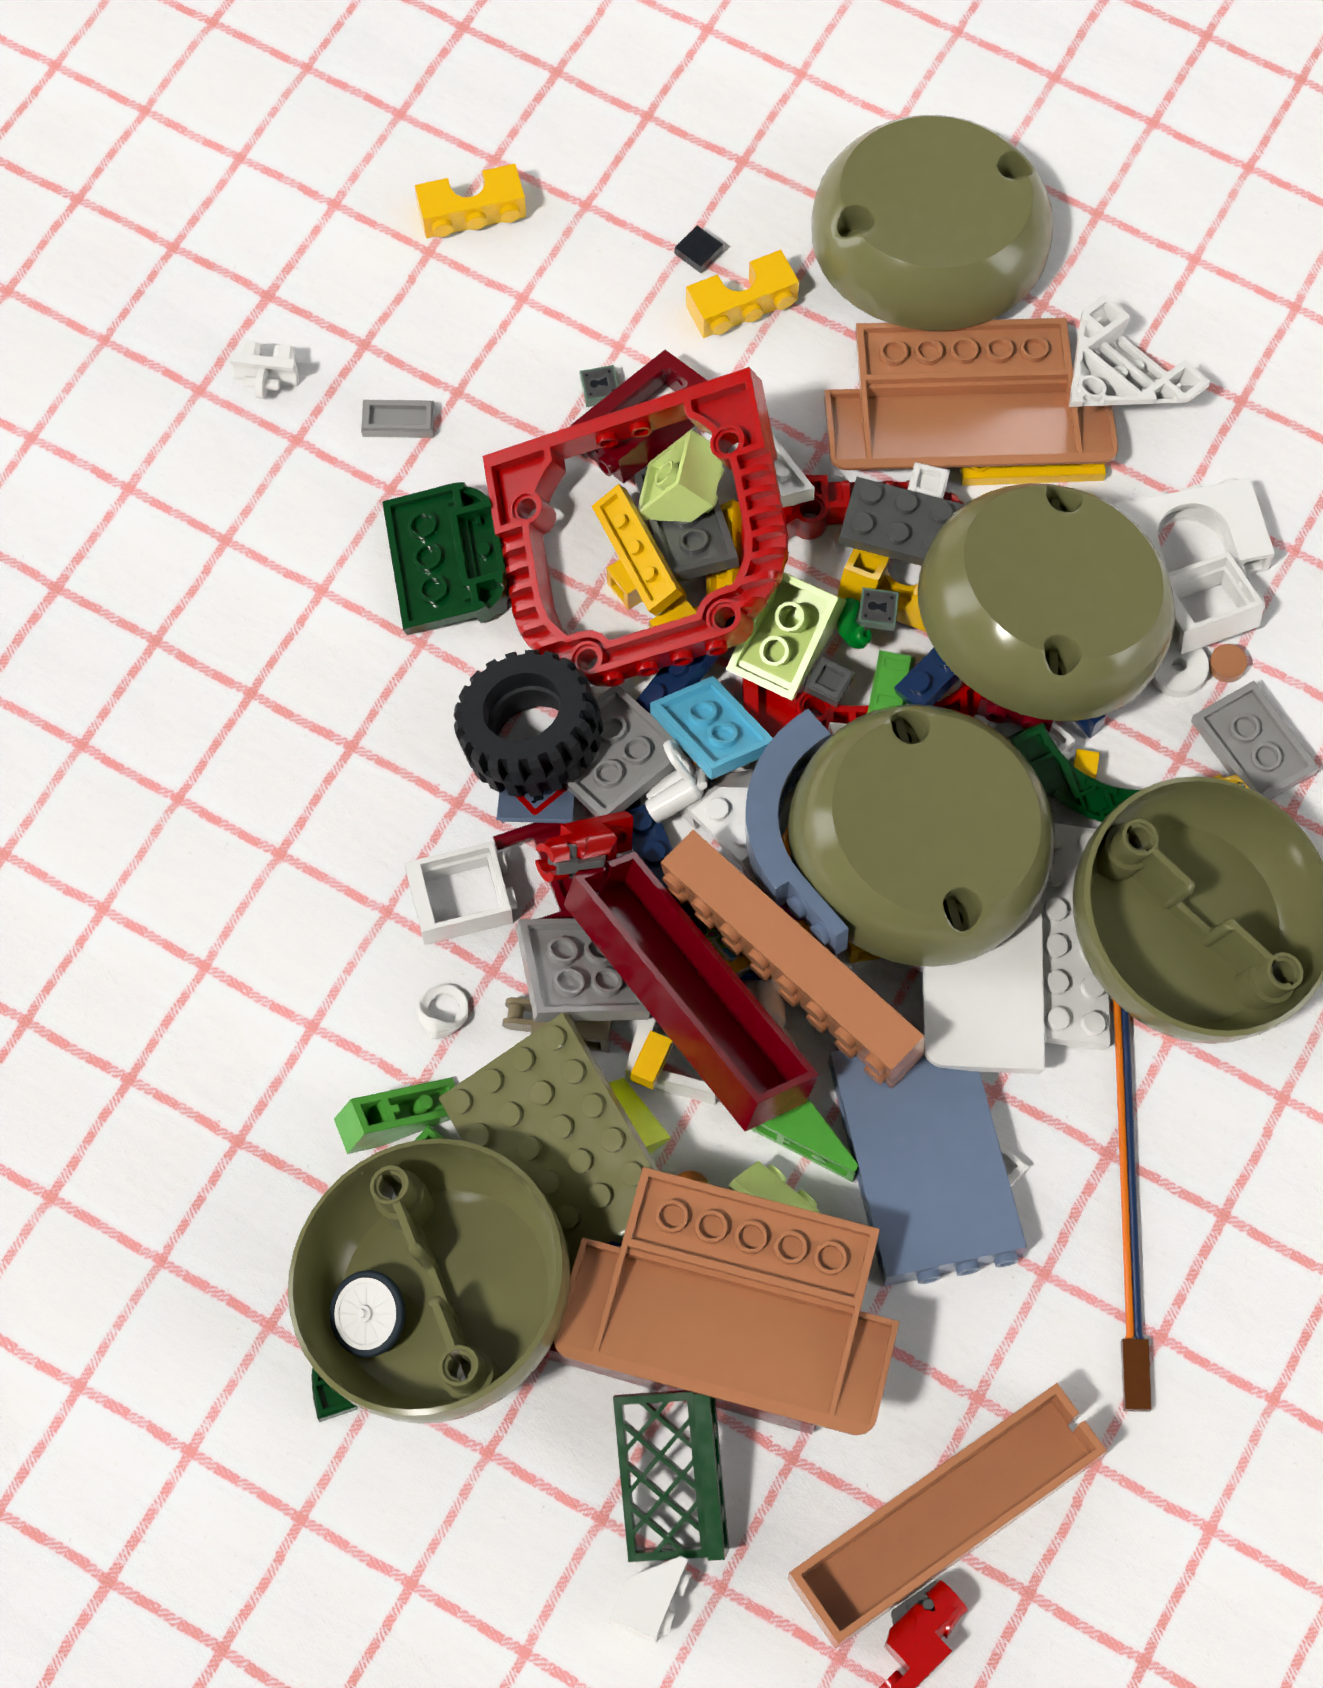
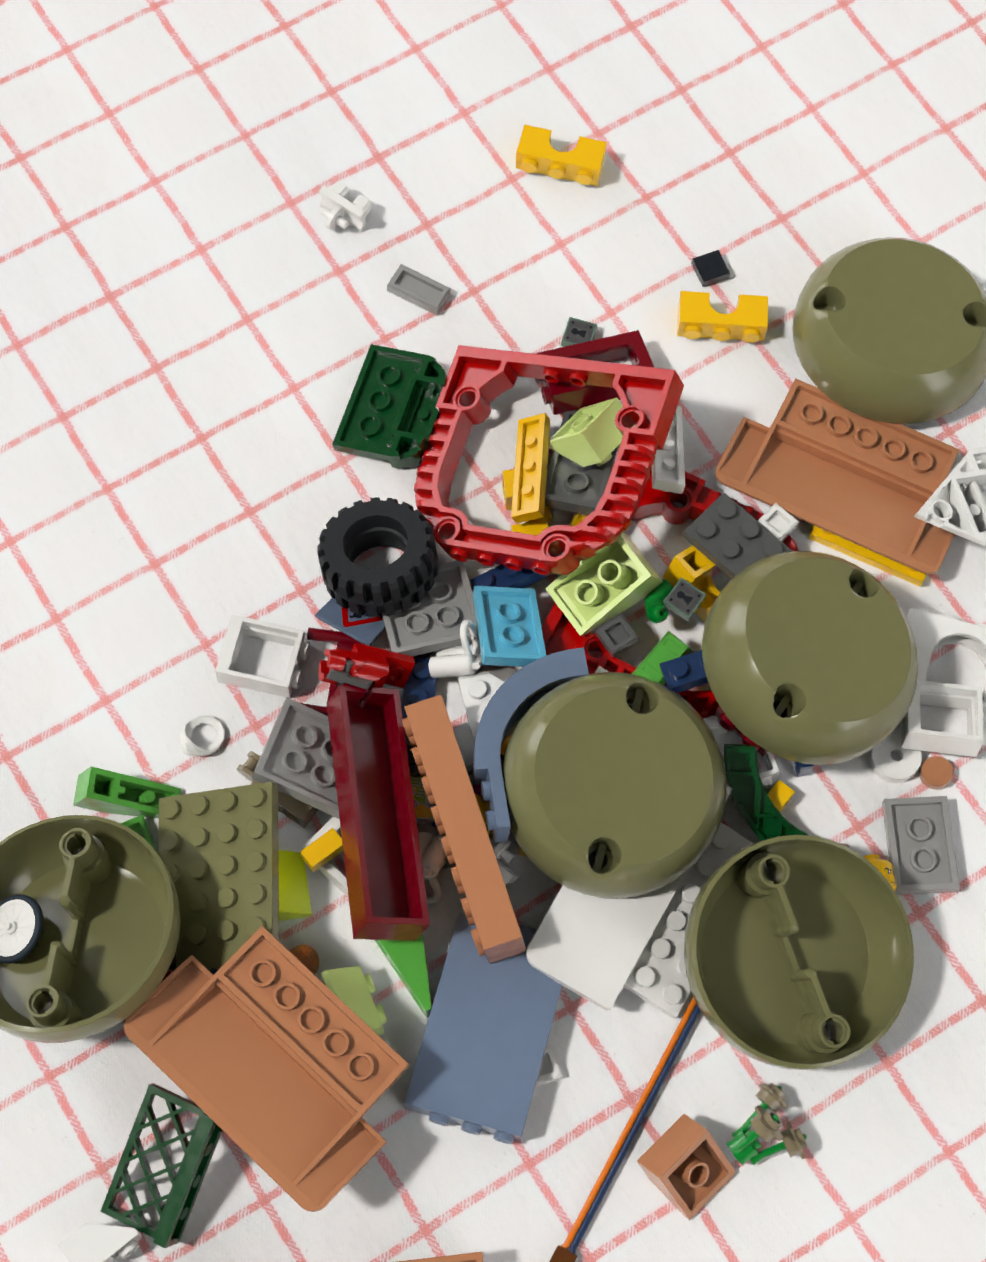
camera: 25 degrees right, 0 degrees up
none -> nougat slope [637,1114,736,1220]
none -> plant [726,1083,808,1165]

